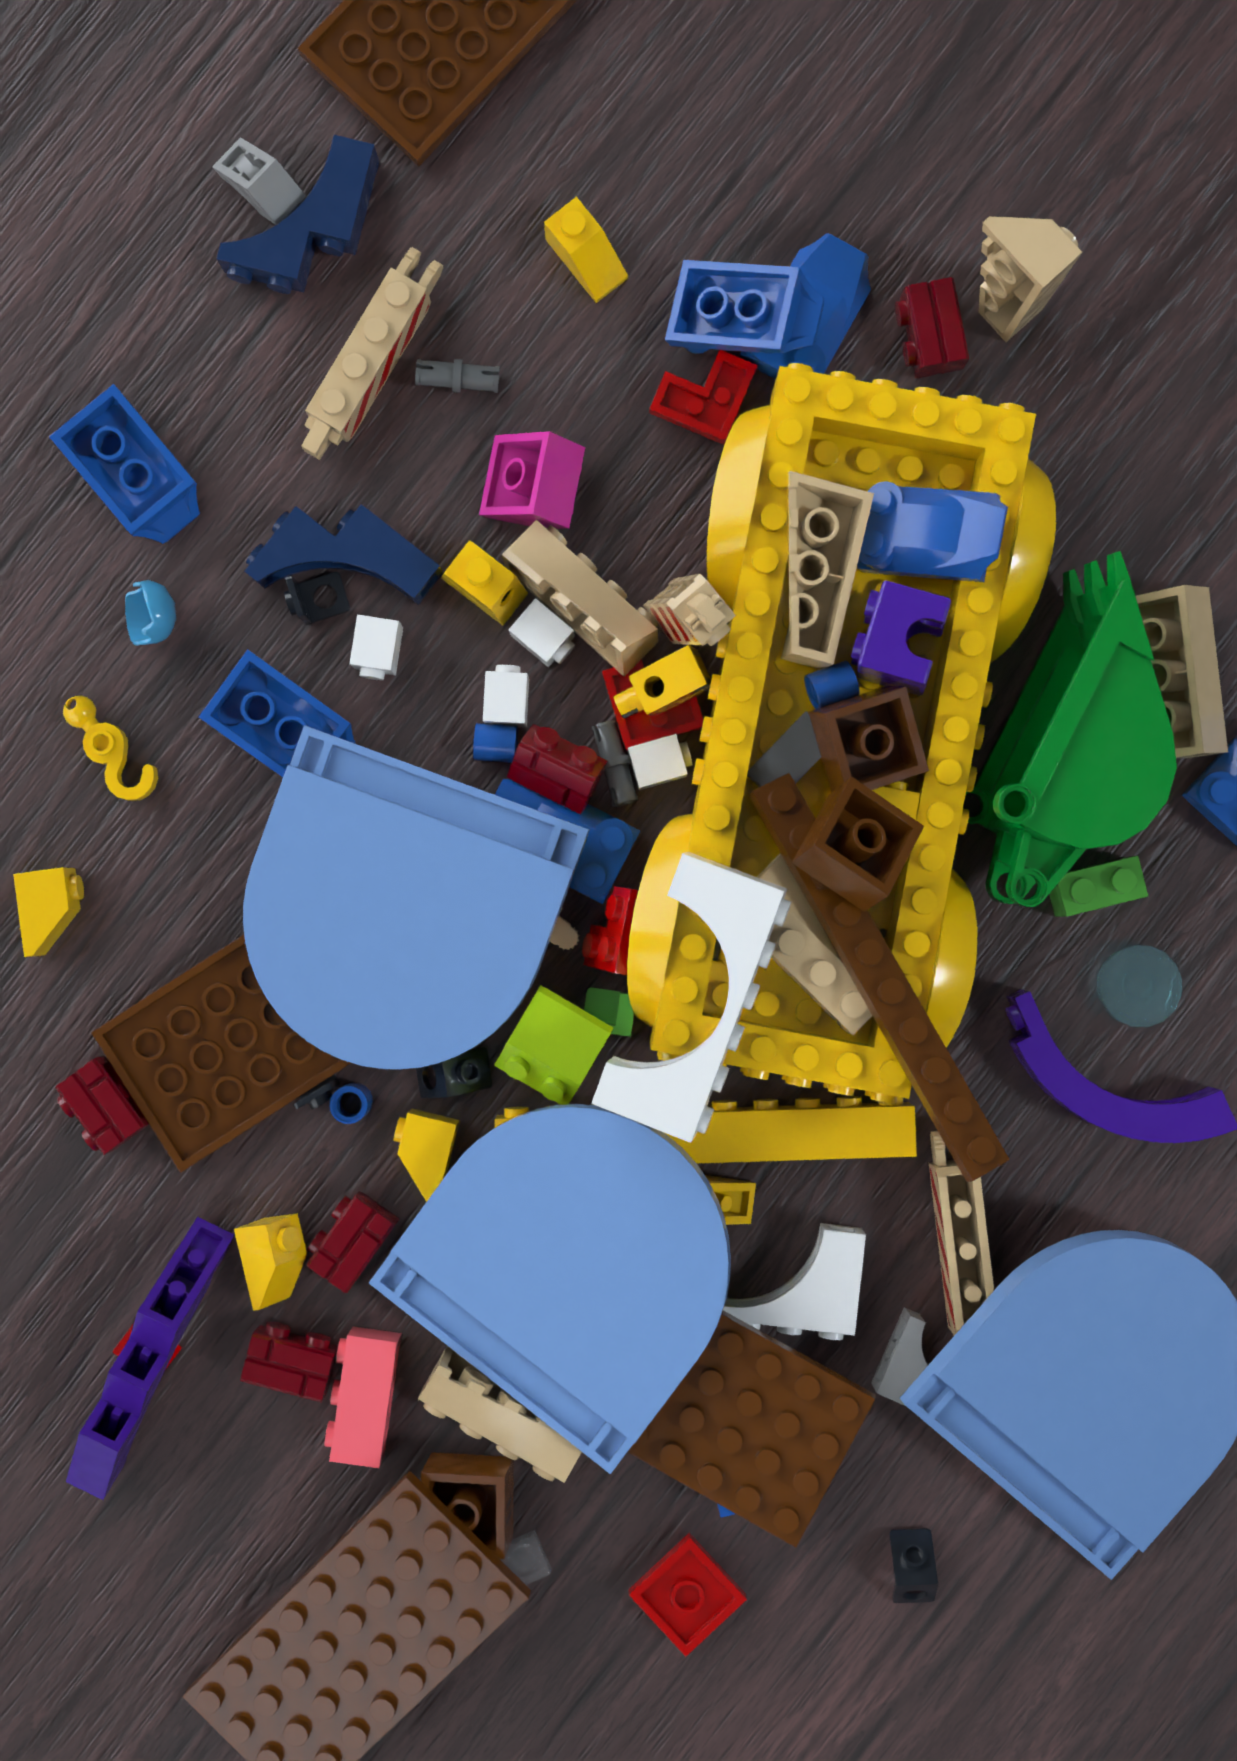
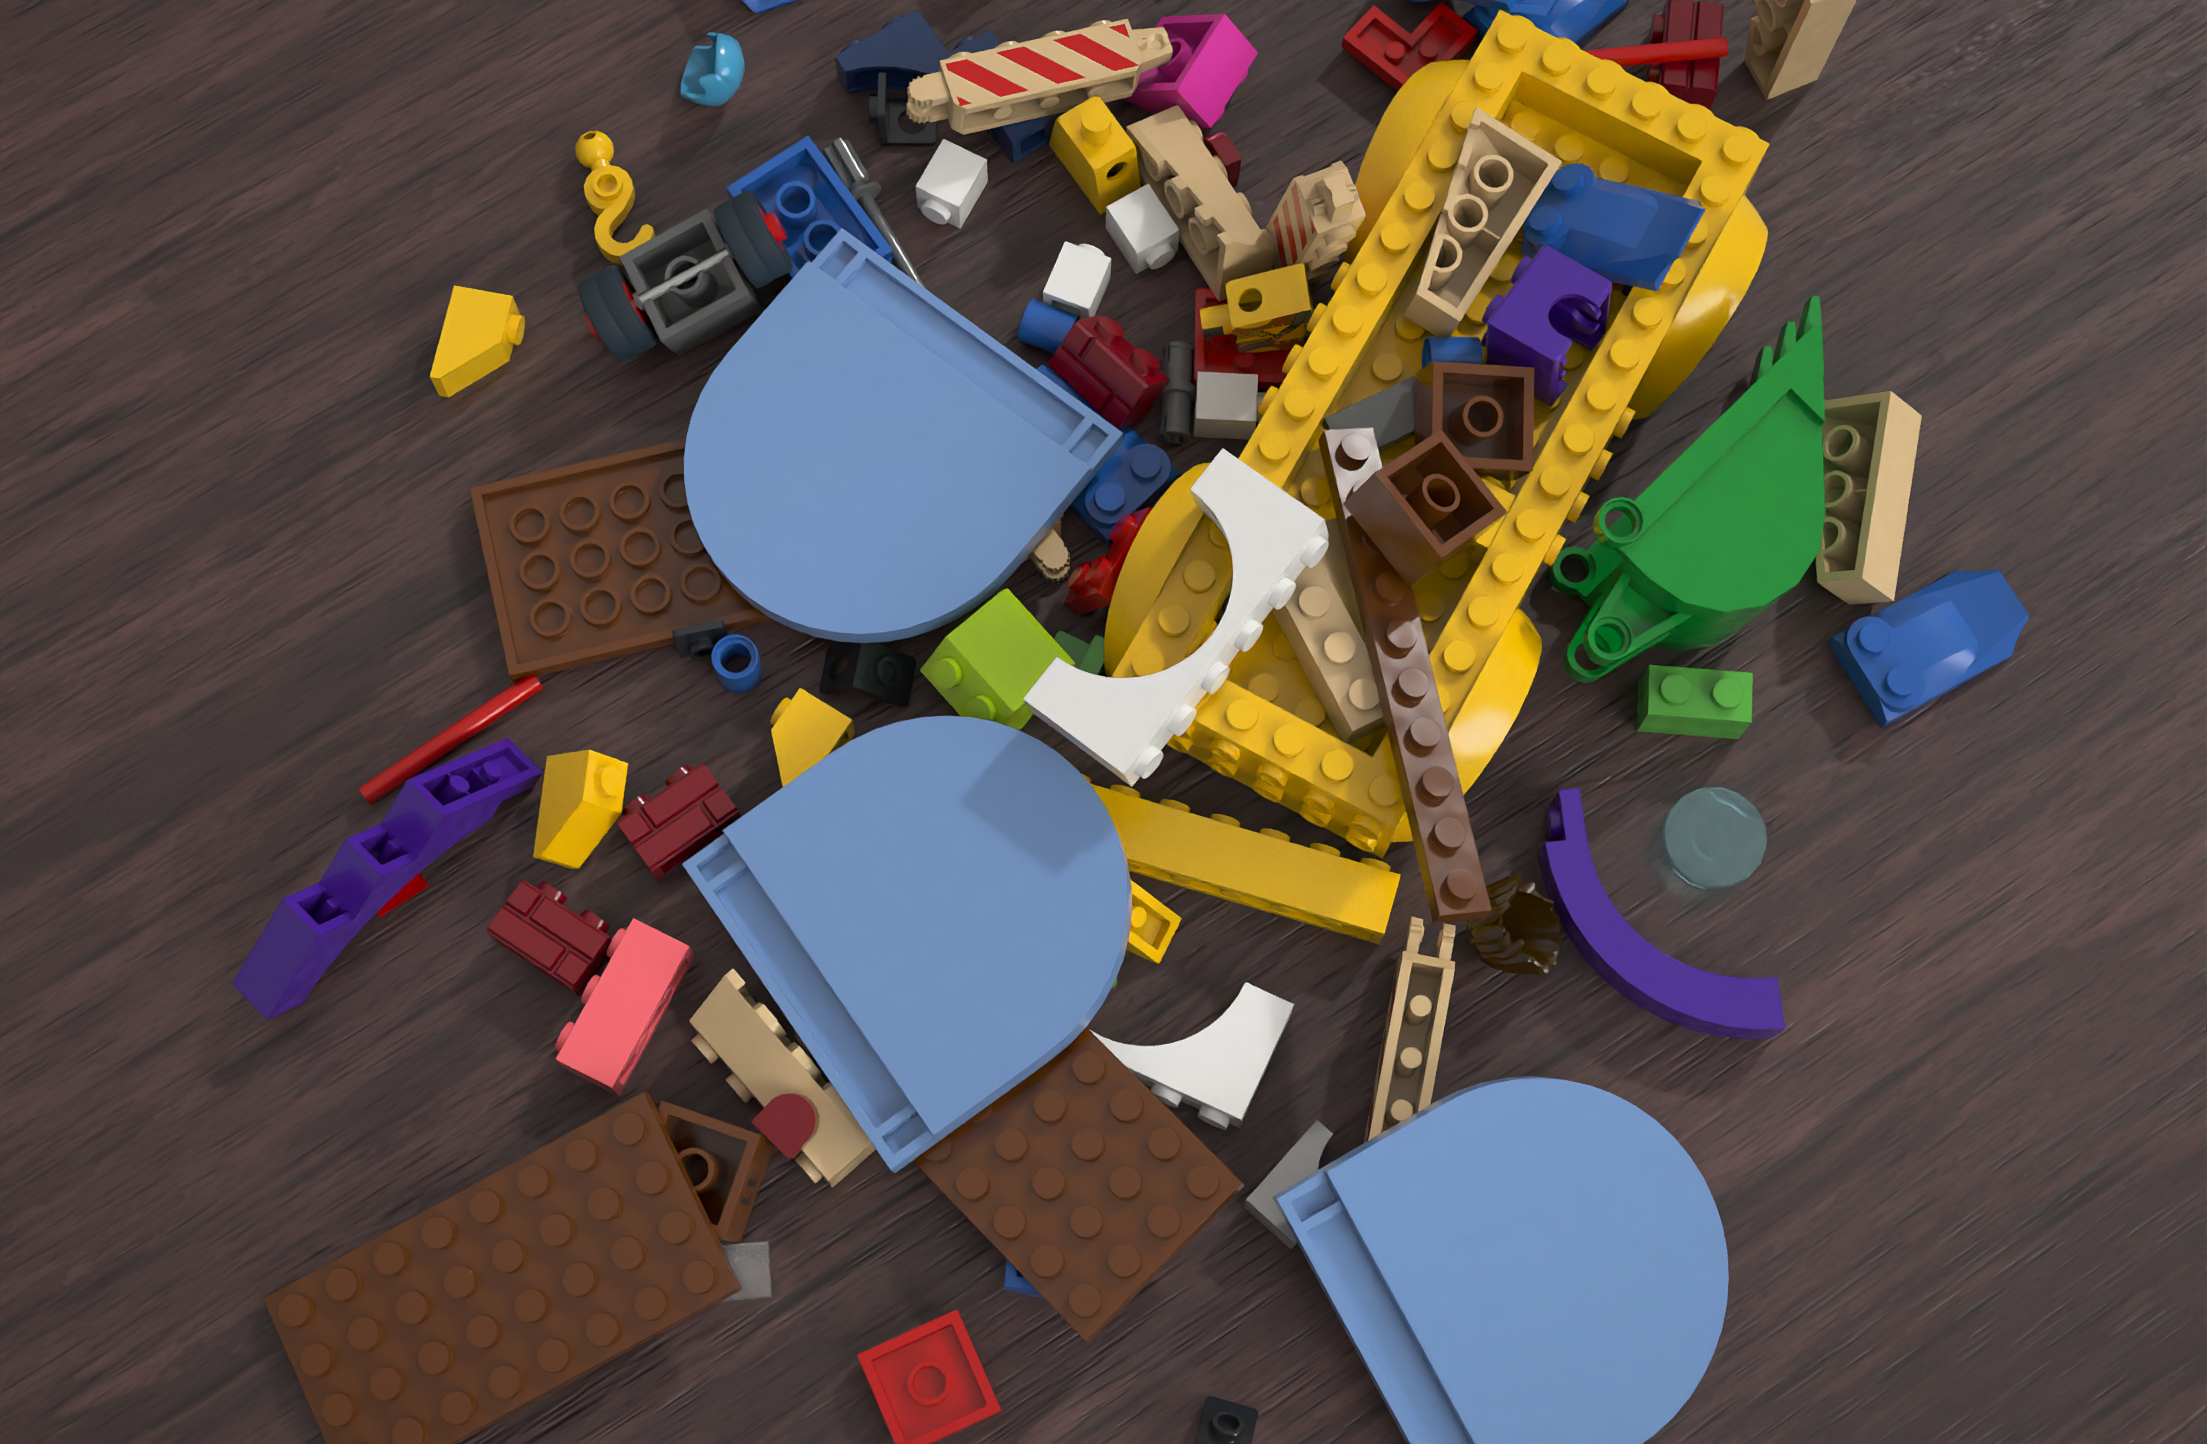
camera: 15 degrees right, 15 degrees down
dark red brick [55,1055,150,1155] -> none
none -> red bar [358,674,543,805]
none -> brick [577,190,793,362]
none -> dark red tile [751,1093,819,1160]
none -> dark grey piece [823,138,926,289]
none -> tan hinge [906,19,1173,135]
none -> dark red tile [1203,131,1242,187]
none -> dark brown hair [1467,872,1563,976]
none -> red bar [1585,37,1728,67]

